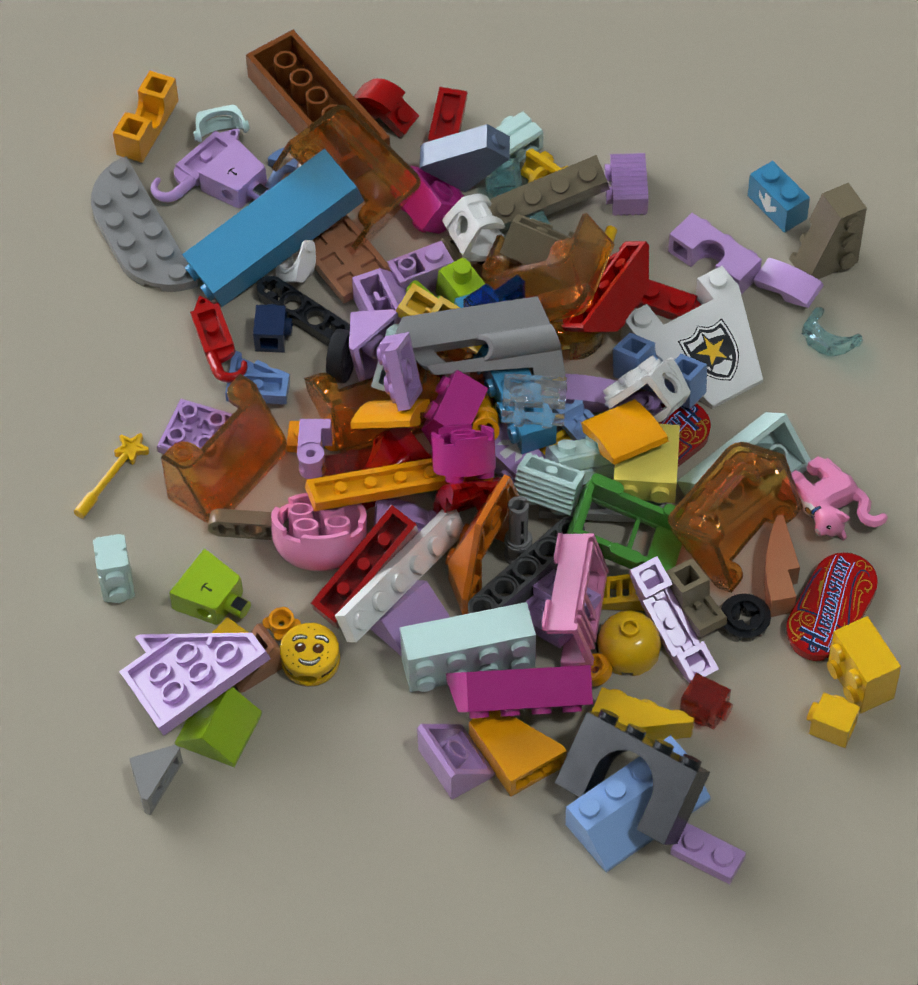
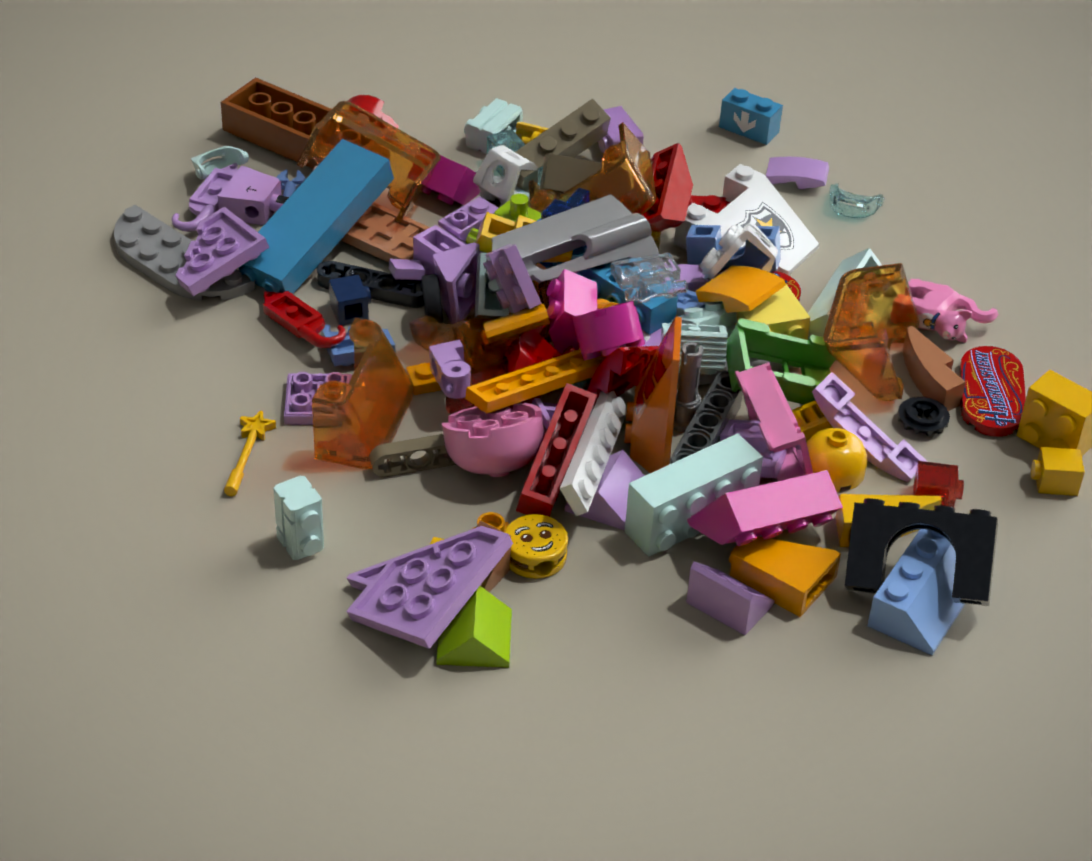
camera: 25 degrees left, 15 degrees down
light orange arch [113,70,179,163] -> none
light grey slope [129,745,183,815] -> none
lime torso [169,549,251,625] -> none
white helmet [275,240,316,283] -> none
sand blue slope [419,124,510,192] -> none
red plate [428,87,468,142] -> none
dark tan brick [666,558,727,638] -> none
lavender arch [668,213,762,295] -> none
lavender plate [670,823,746,885] -> none
dark tan wedge [789,183,867,279] -> none
none -> lavender plate [175,207,269,296]
none -> lavender tile [389,259,425,281]

